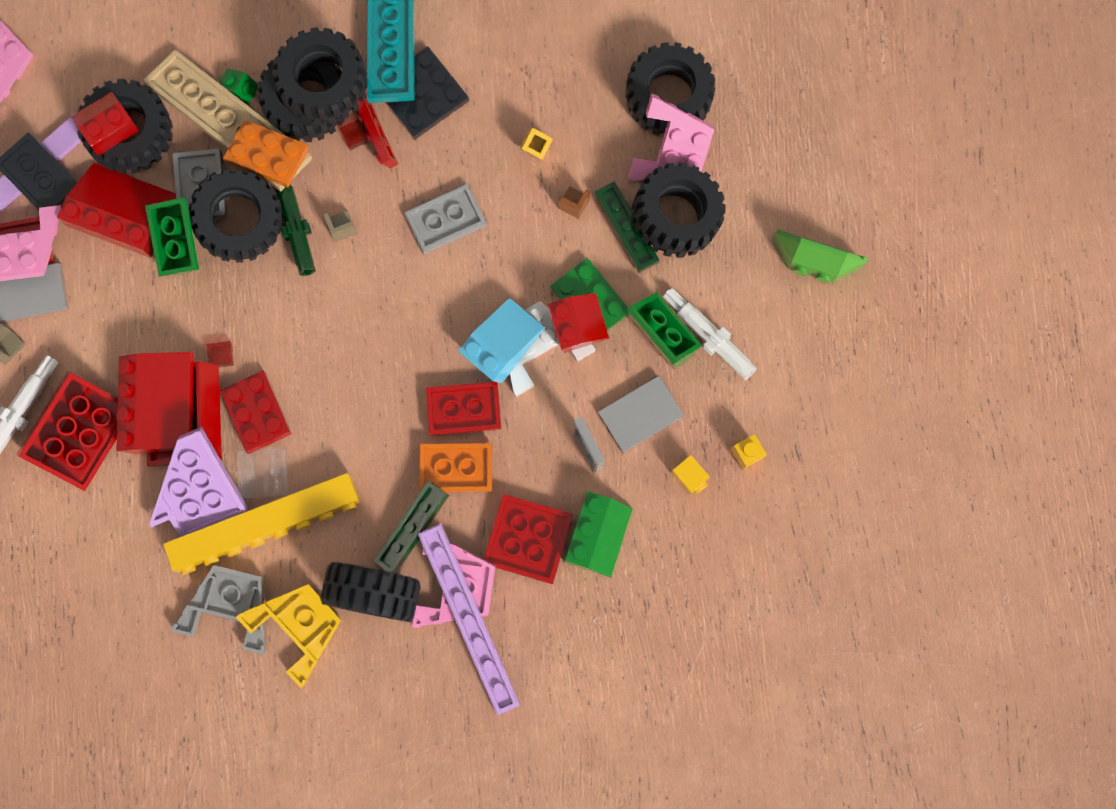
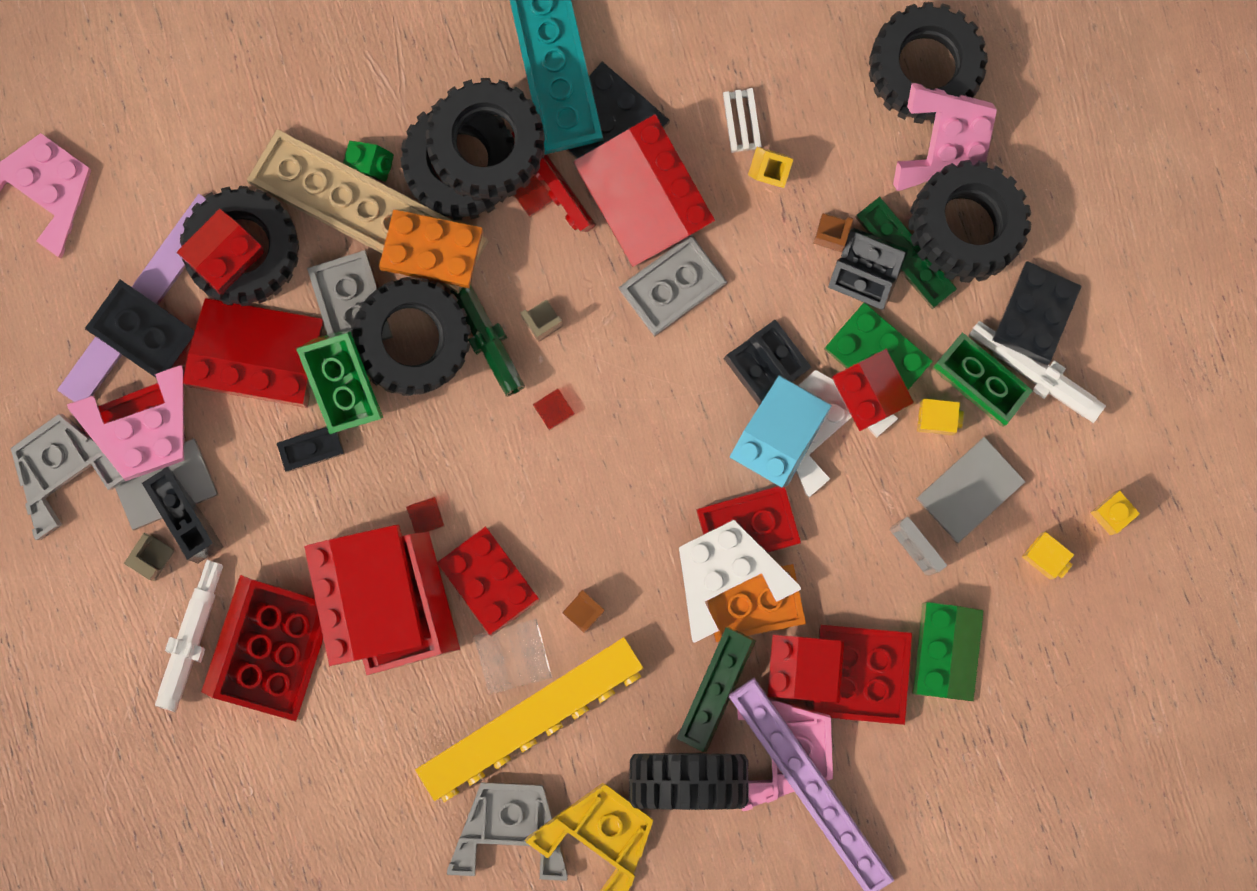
camera: 10 degrees left, 5 degrees up
lavender wing [149,427,248,537] -> none
bright green wedge [773,229,868,283] -> none
none -> black slope [142,467,223,564]
none -> black plate [277,427,345,473]
none -> clear red tile [533,388,575,431]
none -> dark orange panel [562,590,605,633]
none -> slope [573,114,715,267]
none -> white wing [679,520,801,643]
none -> white tile [723,88,761,153]
none -> black slope [723,320,812,406]
none -> red slope [768,635,845,703]
none -> black slope [828,227,908,310]
none -> yellow brick [917,399,964,436]
none -> black plate [992,261,1082,366]

